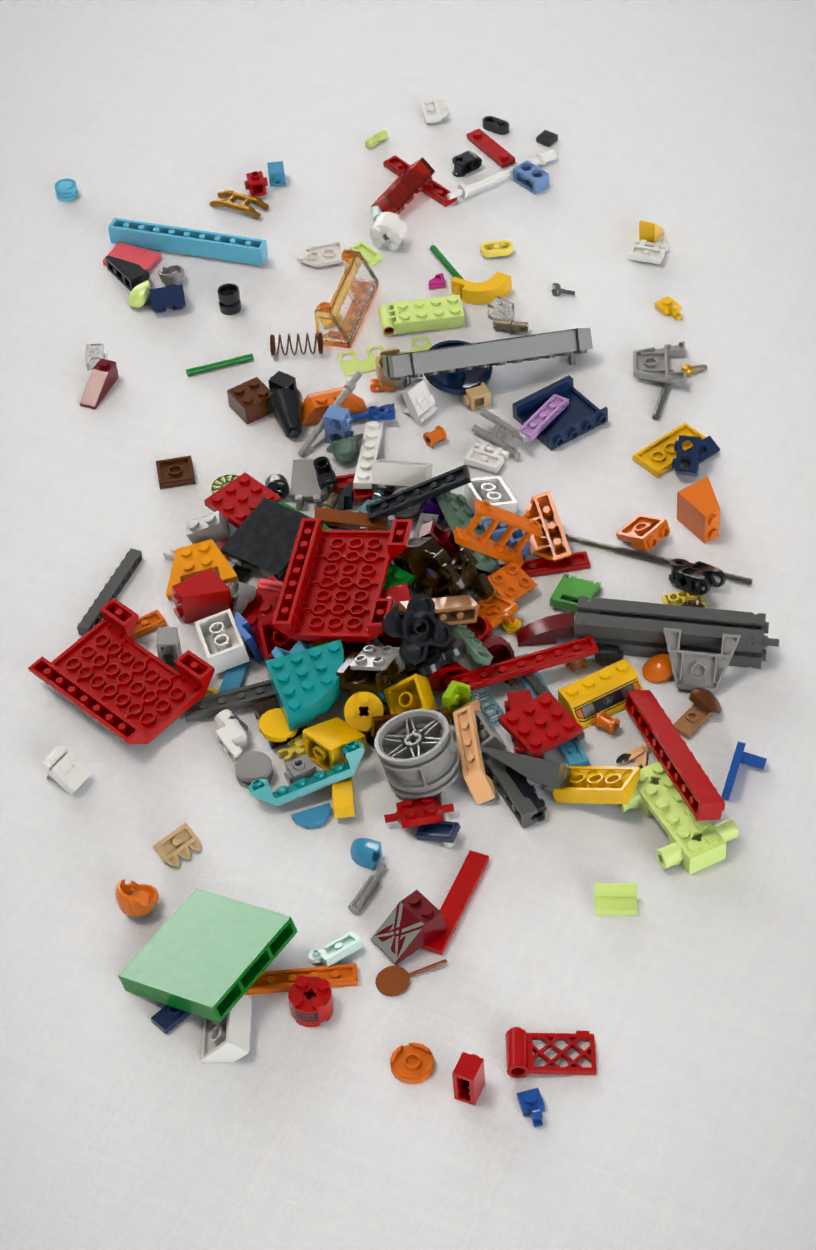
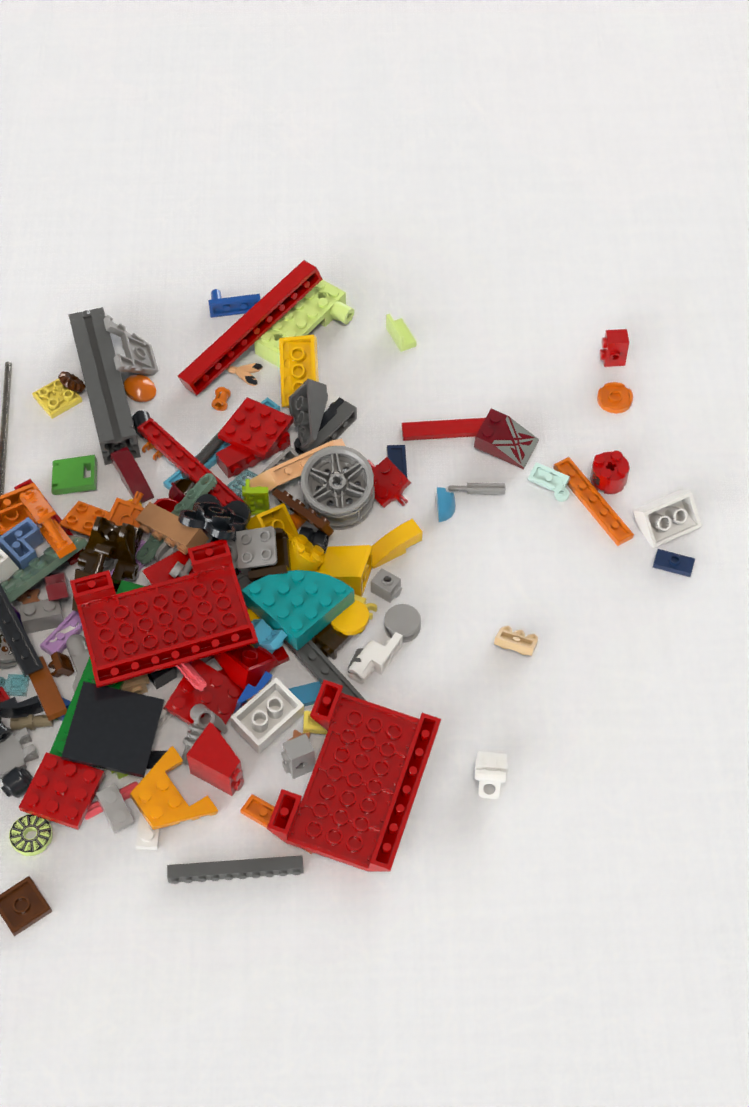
camera: 120 degrees left, 10 degrees up
orange piece [115,879,159,917] -> none
brick [118,888,298,1023] -> none
teal slope [248,741,365,806] -> none
dark azure tile [291,803,331,829] -> none
dark orange piece [376,959,447,996] -> none
red piece [505,1027,597,1078] -> none
blue plate [516,1088,545,1127] -> none
yellow slope [558,658,644,729] -> none
black piece [669,558,726,595] -> none
medium nougat plate [673,704,712,739] -> none
reddish brown hat [689,687,722,714] -> none

